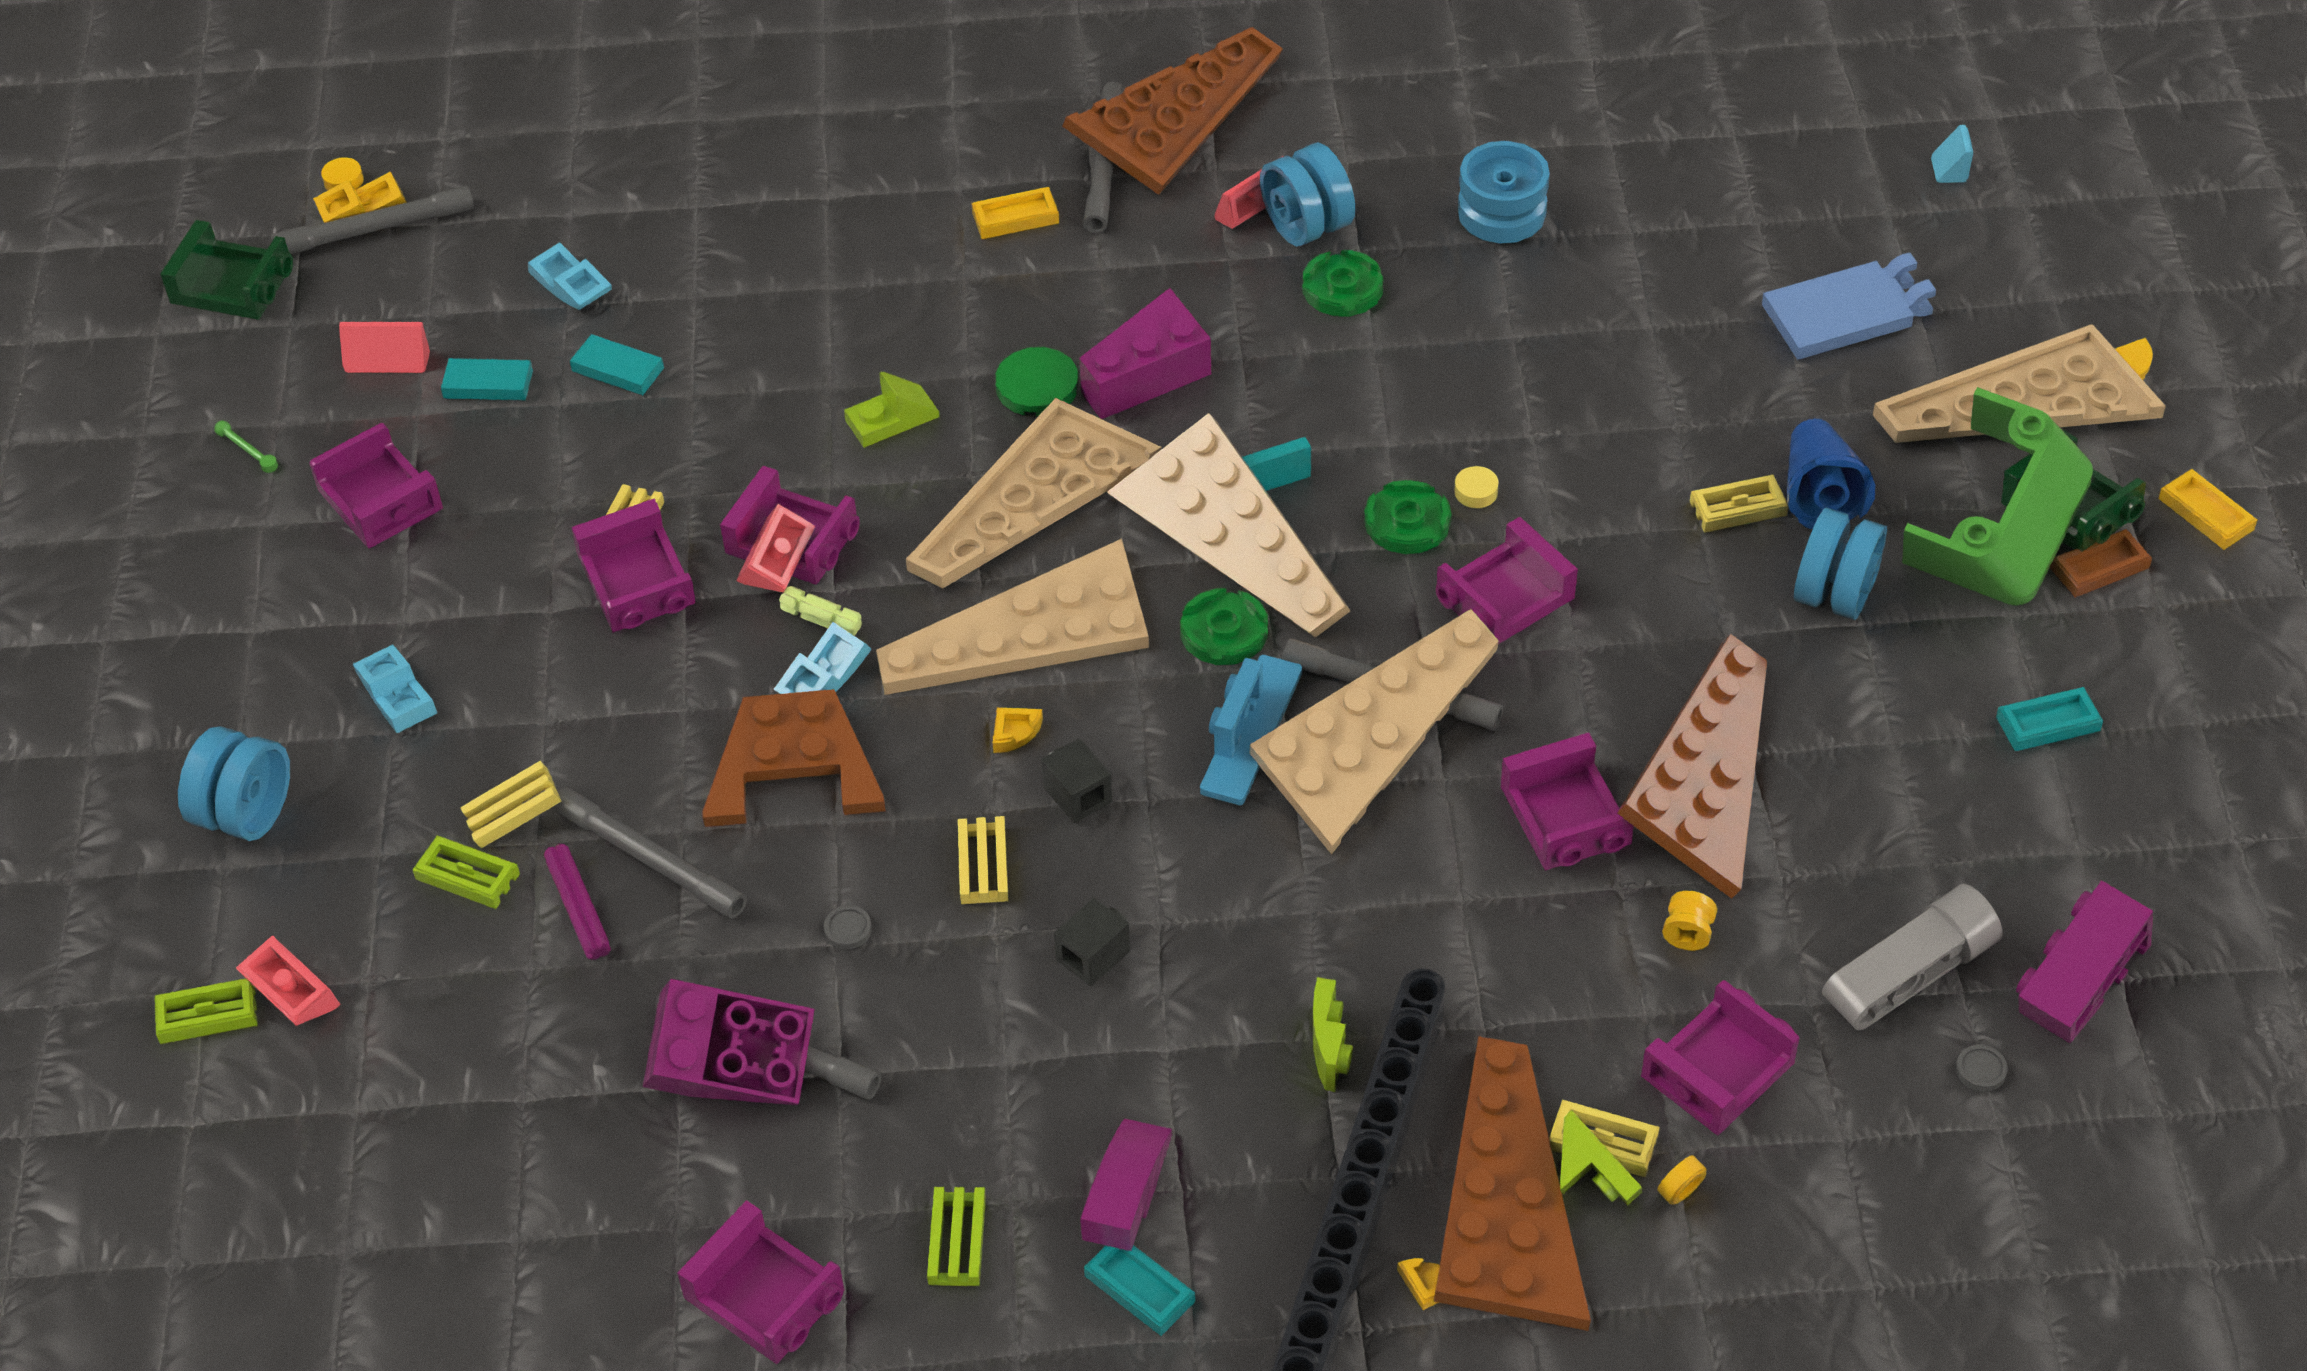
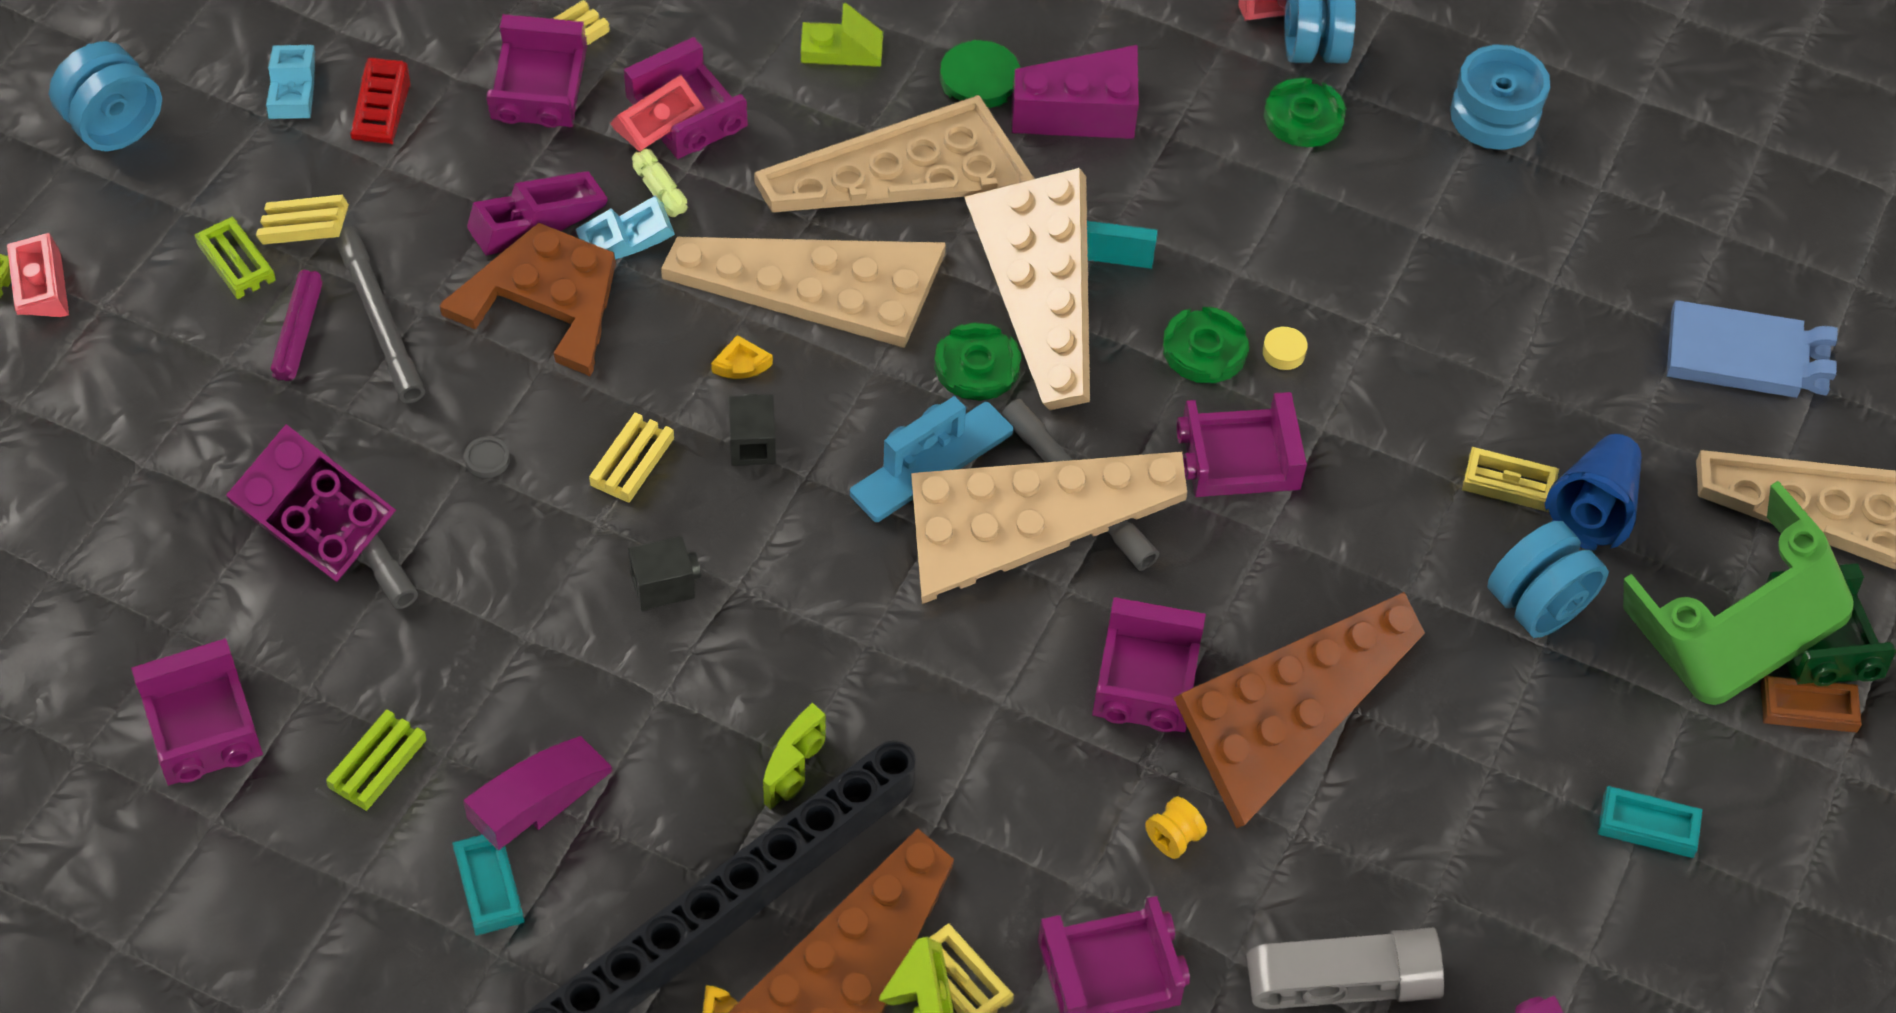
camera: 25 degrees right, 5 degrees up
none -> red slope [351,58,411,144]
none -> magenta slope [467,171,608,256]

